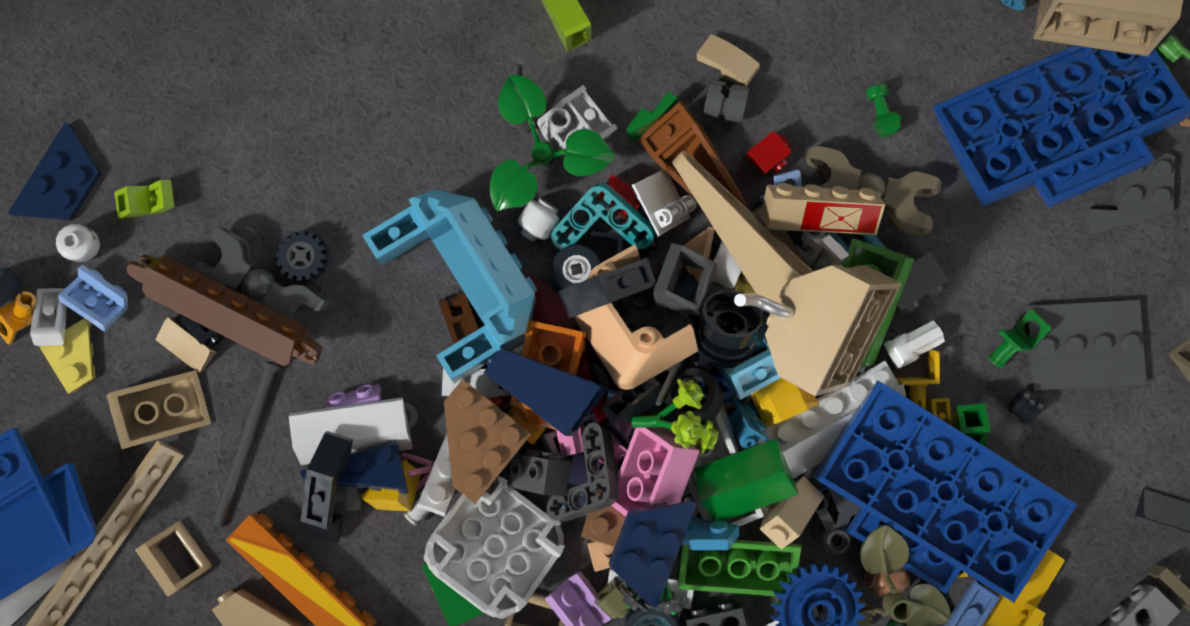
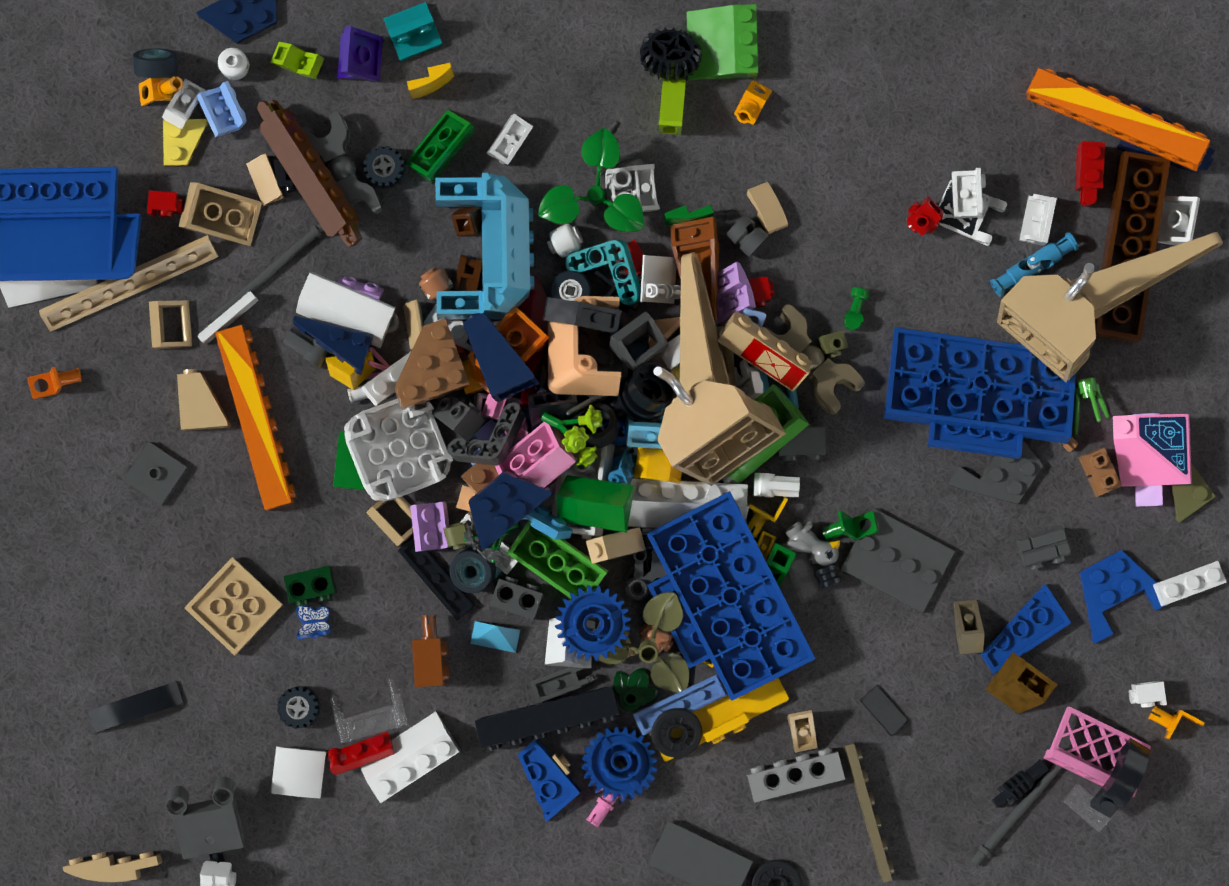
camera: 30 degrees right, 0 degrees up
black slope [301,431,353,543] -> none
none -> red brick [147,191,184,217]
none -> white tile [197,291,259,345]
none -> dark purple bracket [338,26,383,82]
none -> teal bracket [383,2,443,62]
none -> tan slope [403,300,424,349]
none -> green slope [405,109,475,184]
none -> yellow slope [407,63,454,99]
none -> nougat head [419,267,453,301]
none -> reddish brown slope [451,207,482,236]
none -> white hinge [486,114,533,165]
none -> lavender slope [717,262,756,325]
none -> light grey animal [778,521,840,566]
none -> tan slope [787,710,818,753]
none -> olive plate [818,330,848,359]

